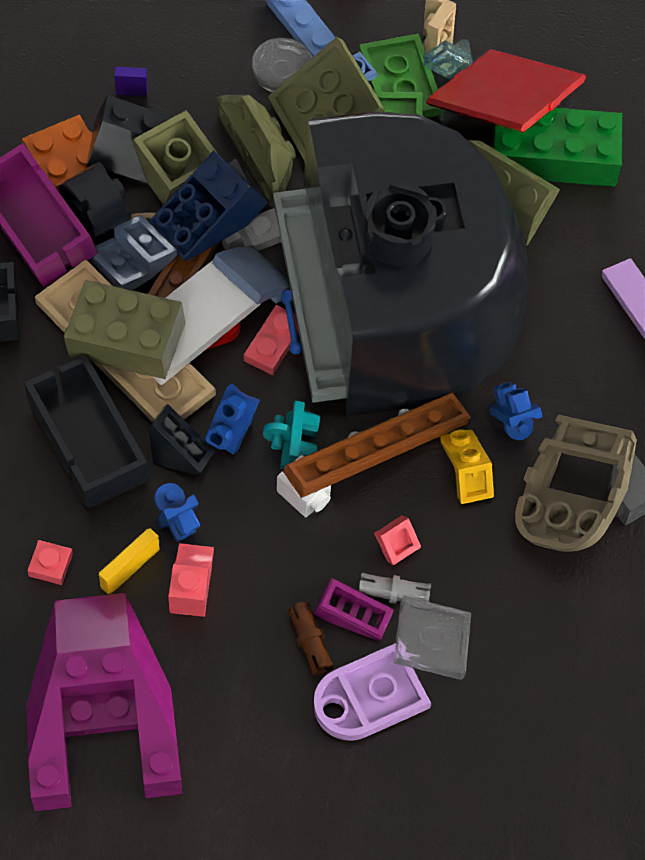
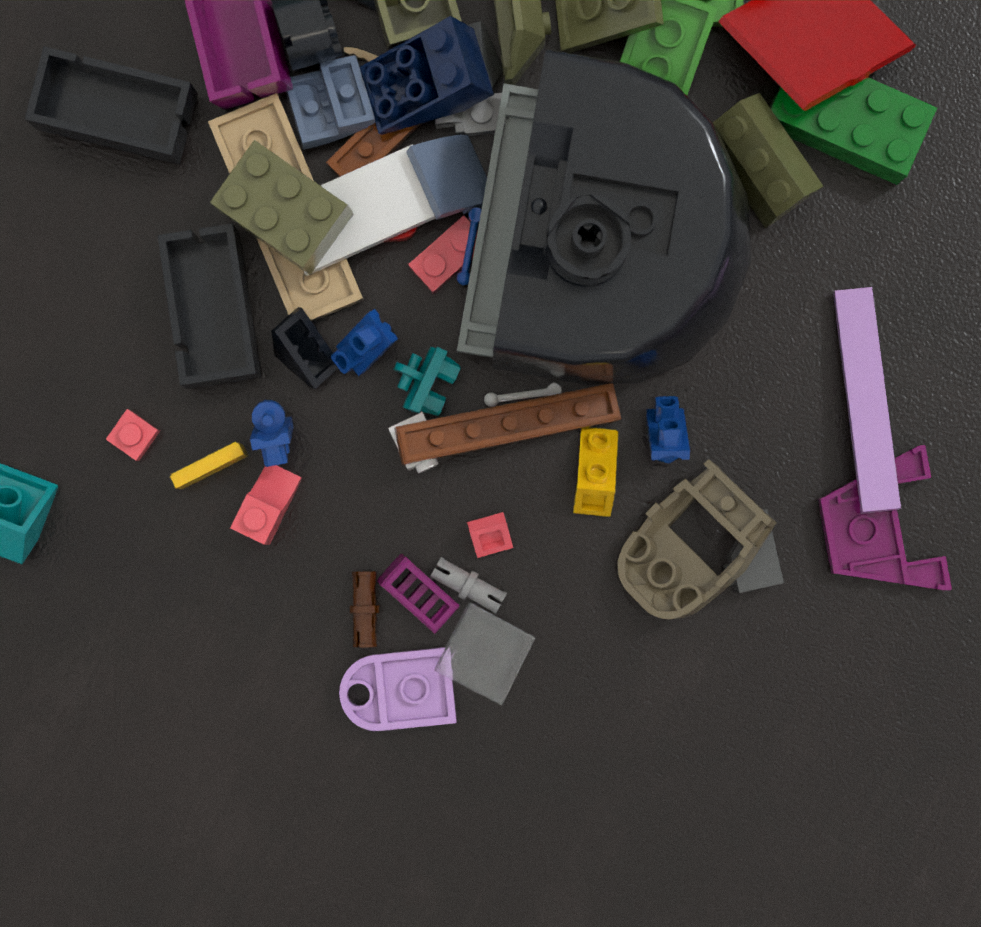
camera: 25 degrees right, 25 degrees up
magenta wedge [26,593,182,811] -> none

